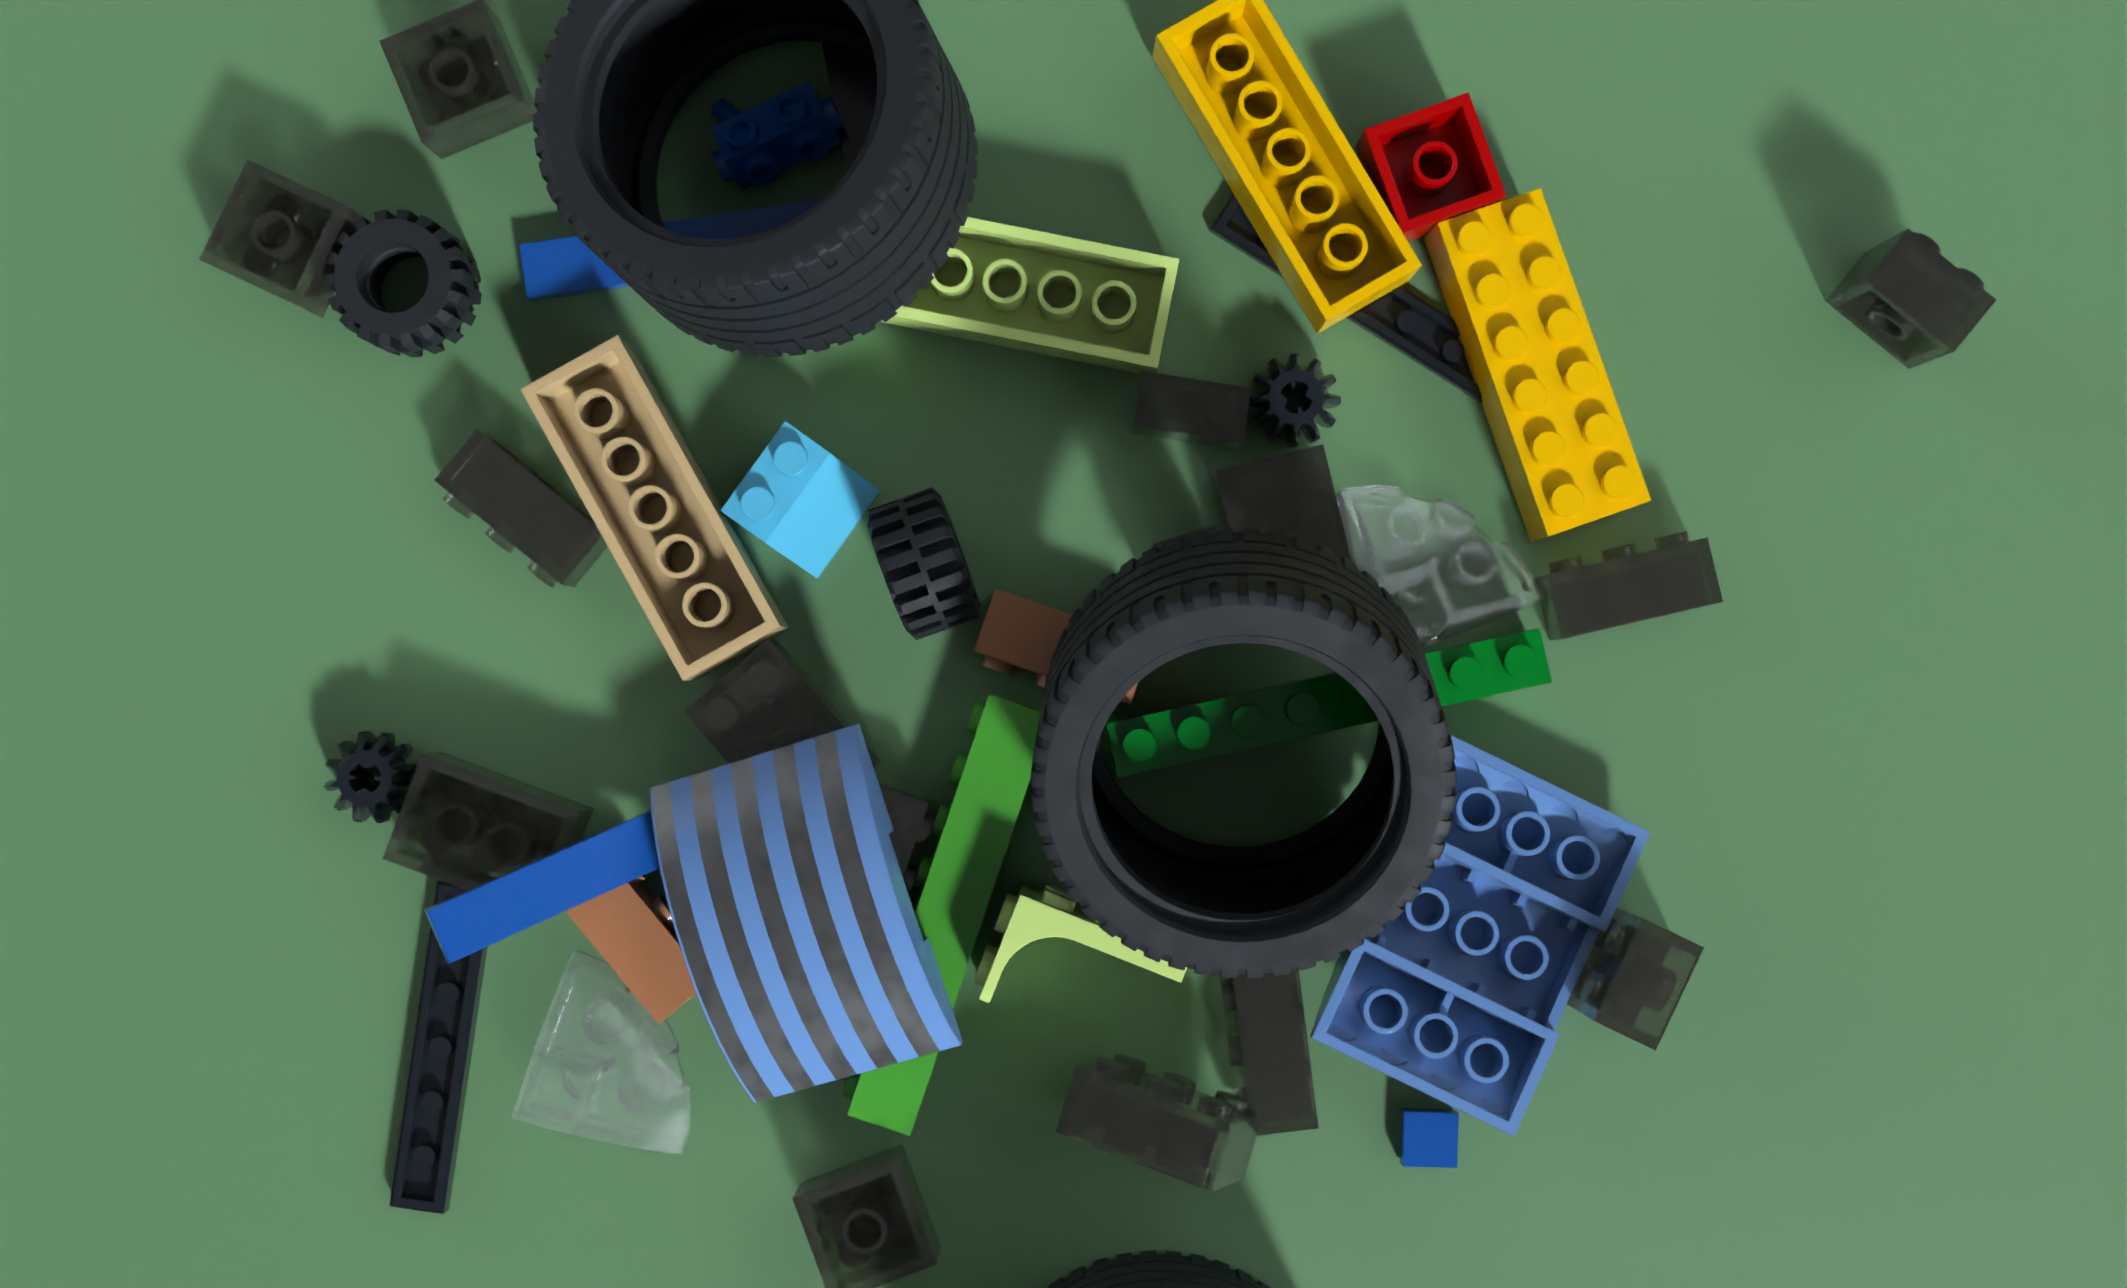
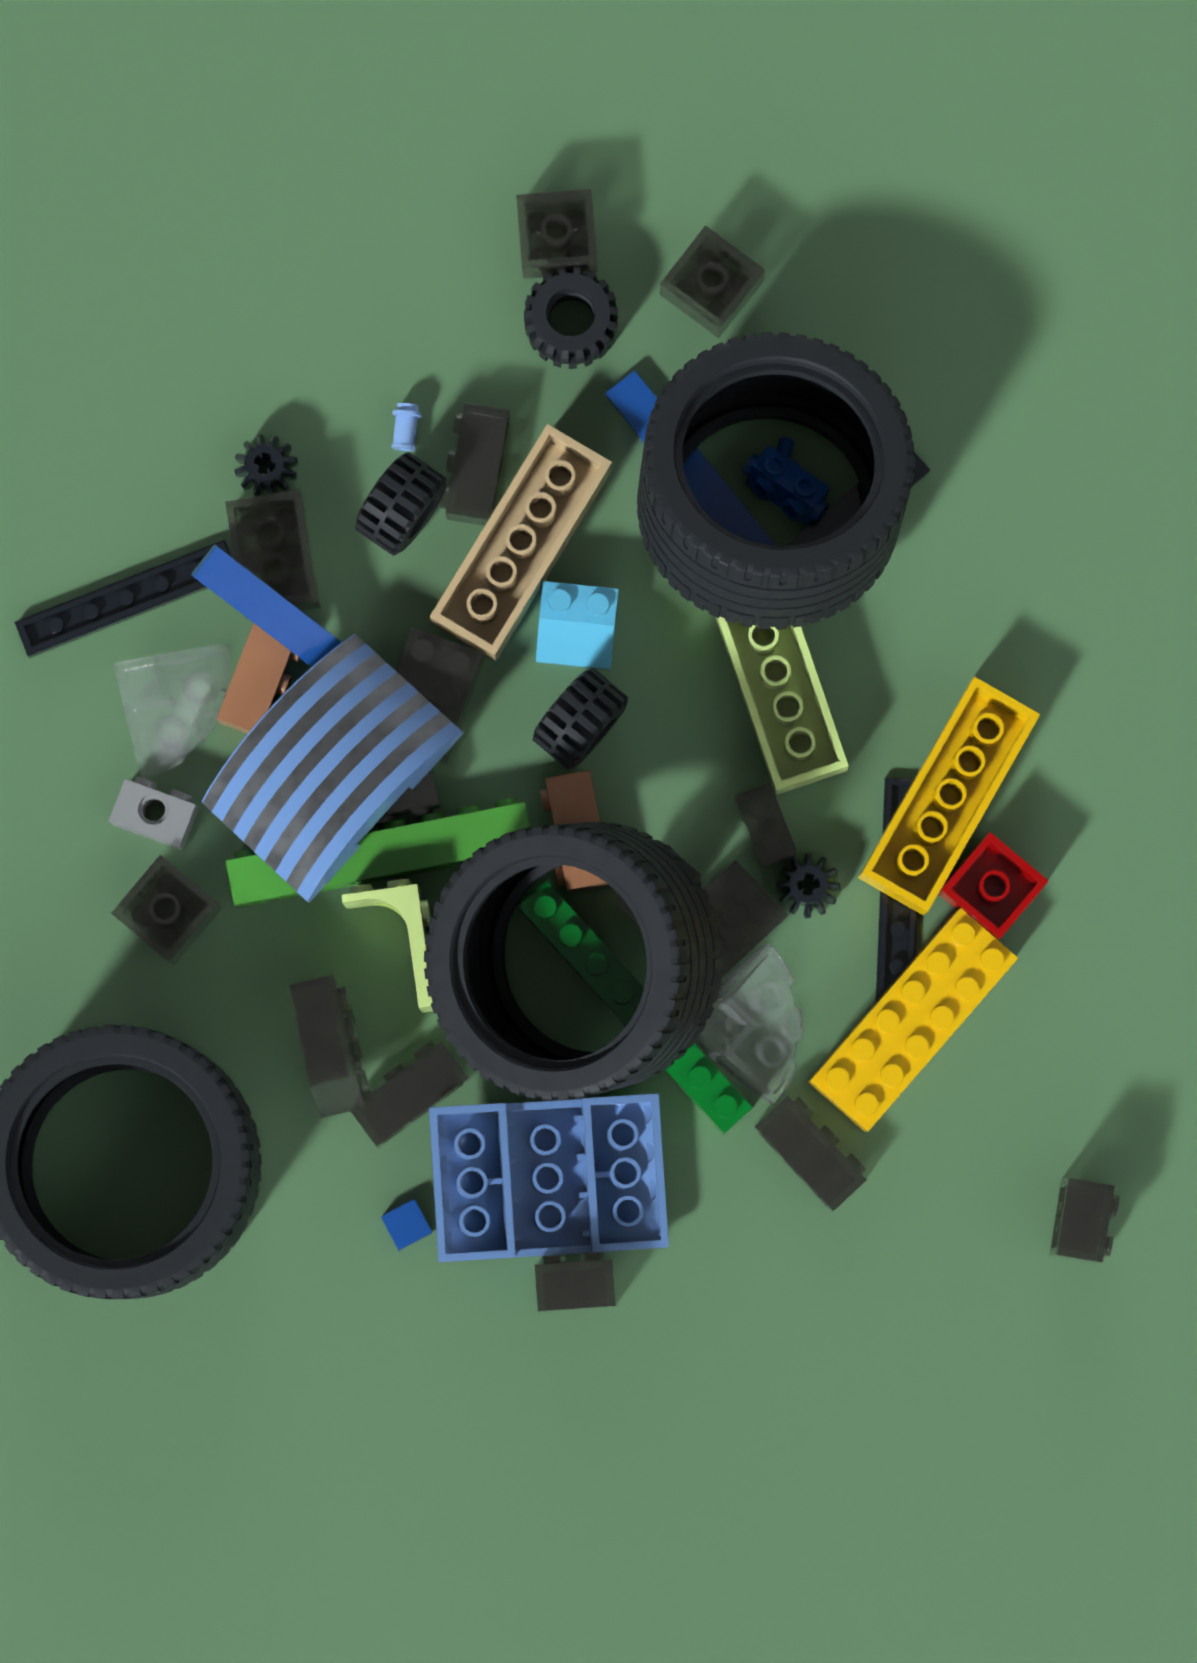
camera: 65 degrees right, 5 degrees down
none -> light grey brick [109,776,199,851]
none -> black tyre [355,452,447,556]
none -> light blue pin [391,403,422,451]

